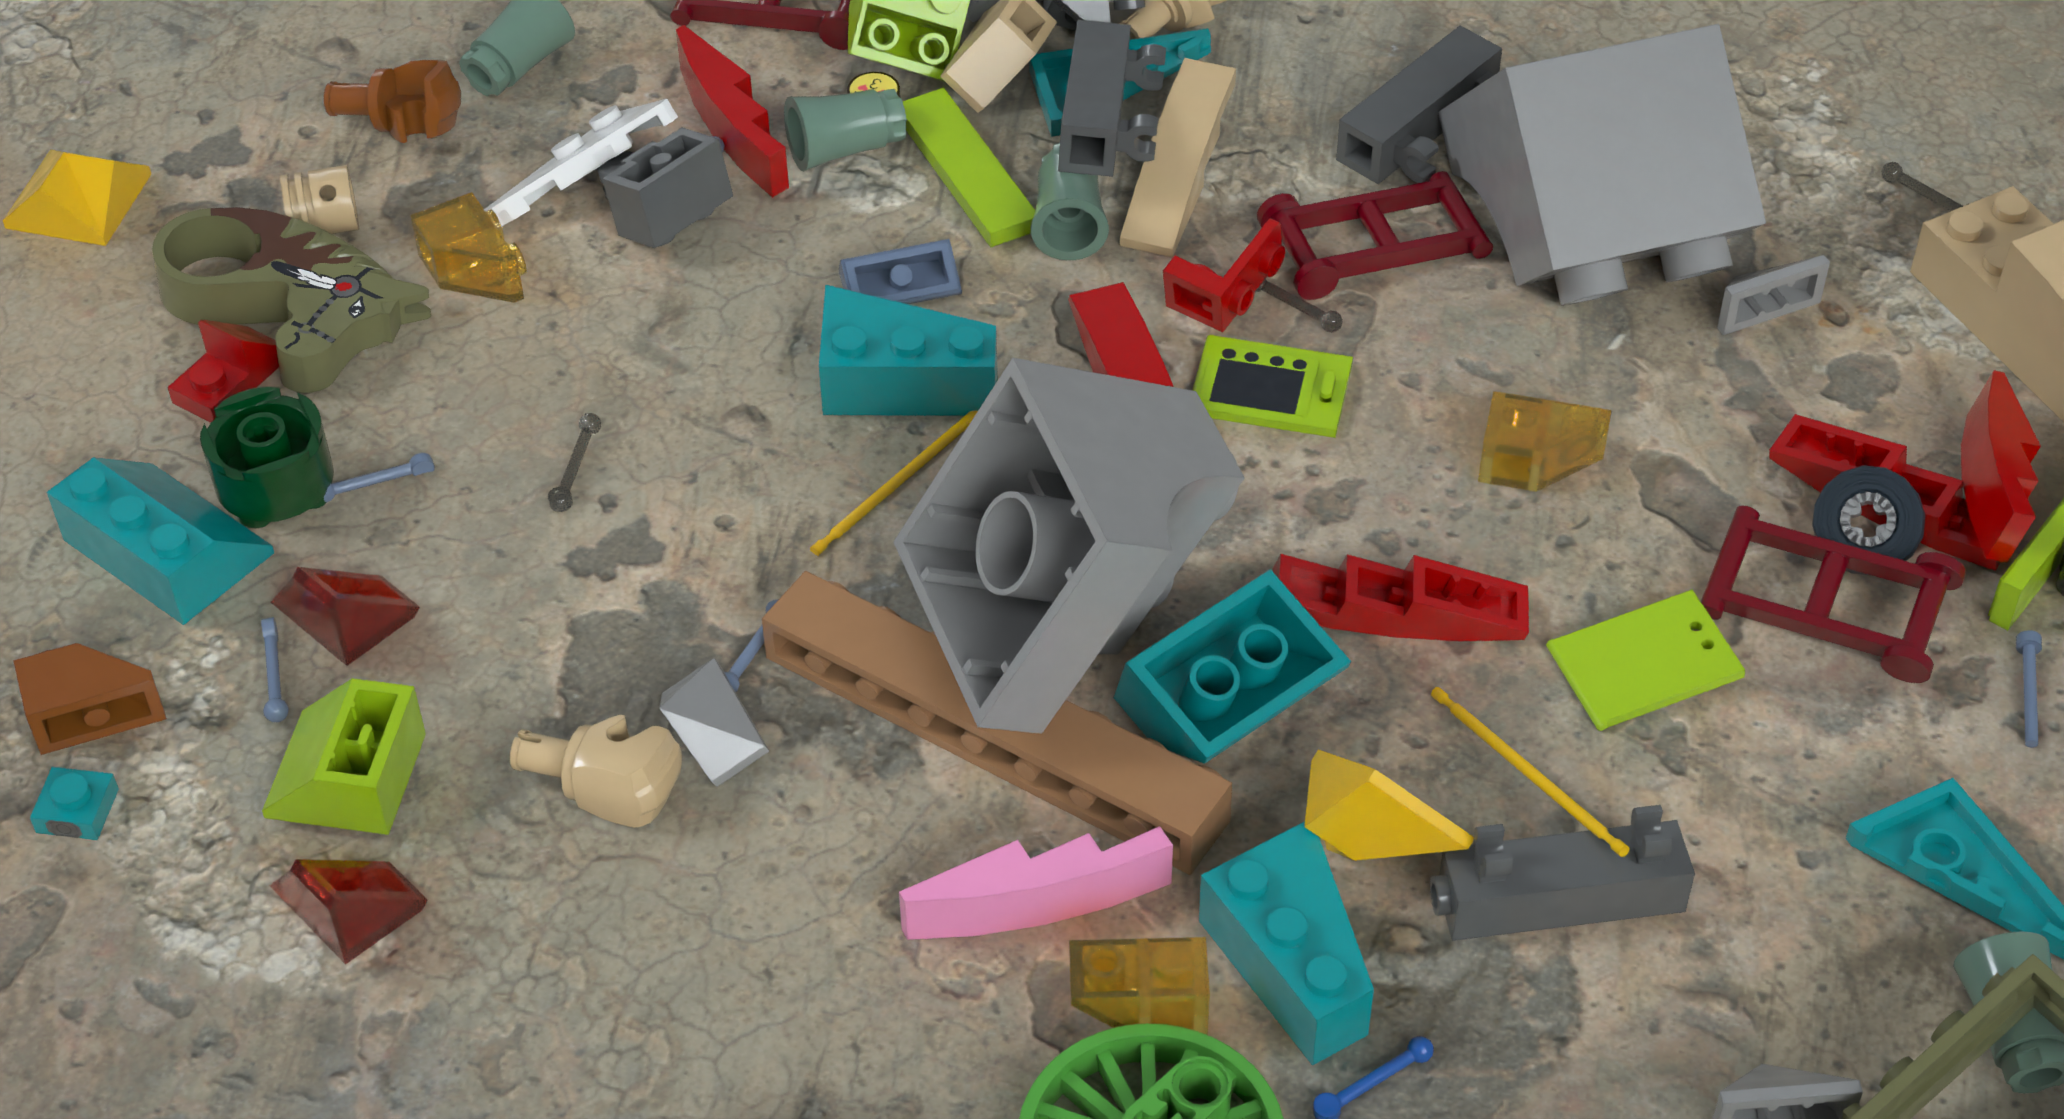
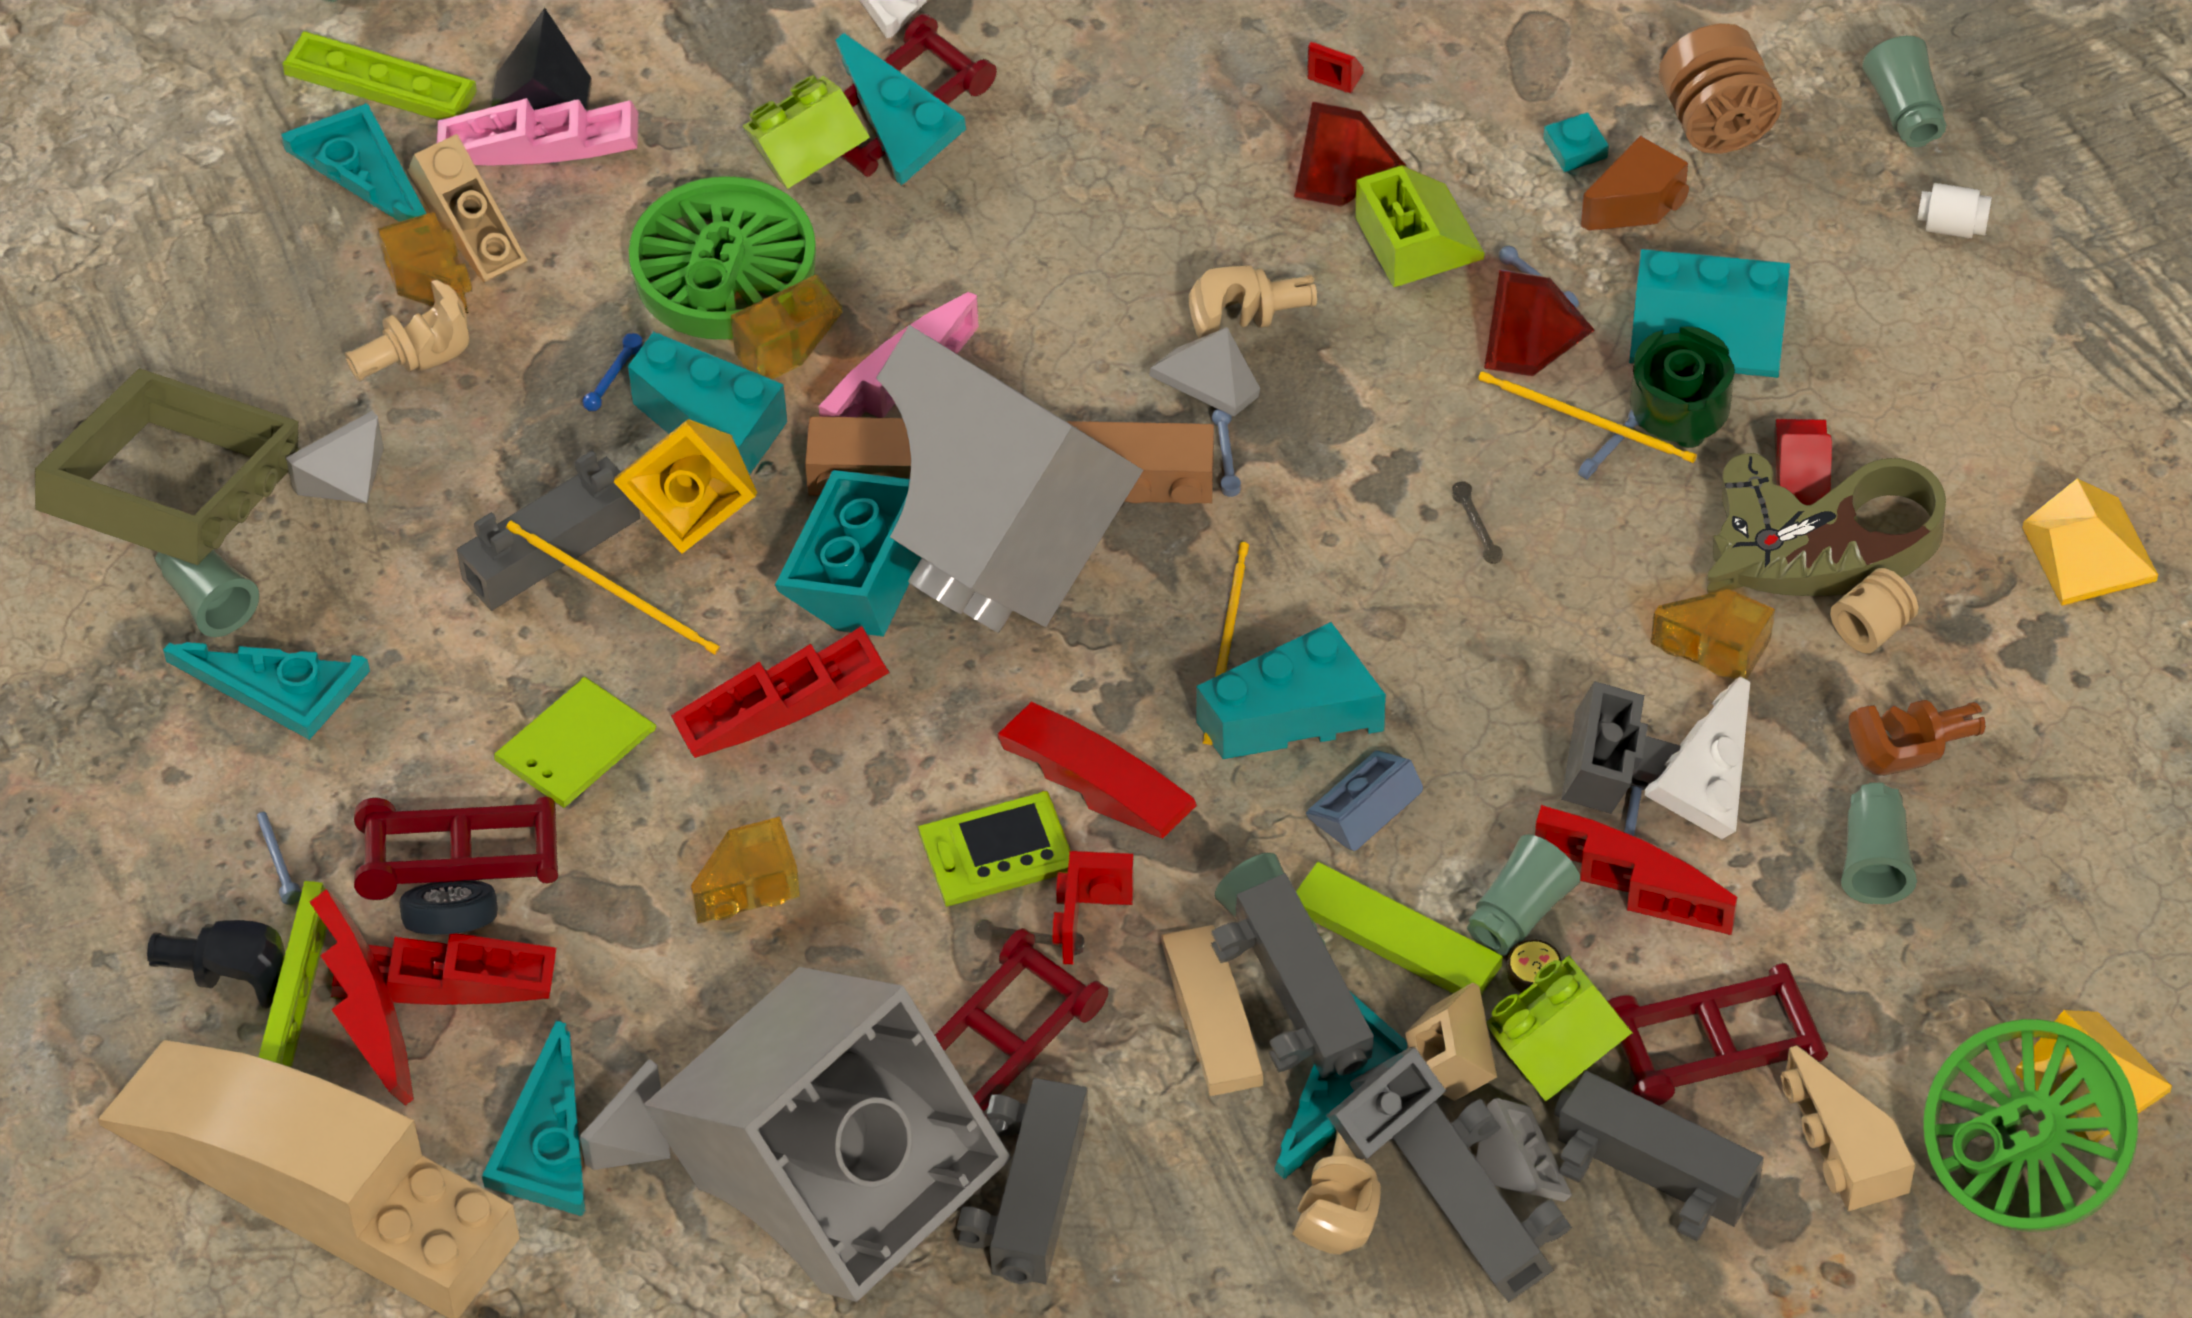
camera: 150 degrees right, 5 degrees up
none -> teal wing [482,1020,585,1216]
none -> red slope [1307,42,1364,94]
none -> yellow piece [1478,371,1697,463]

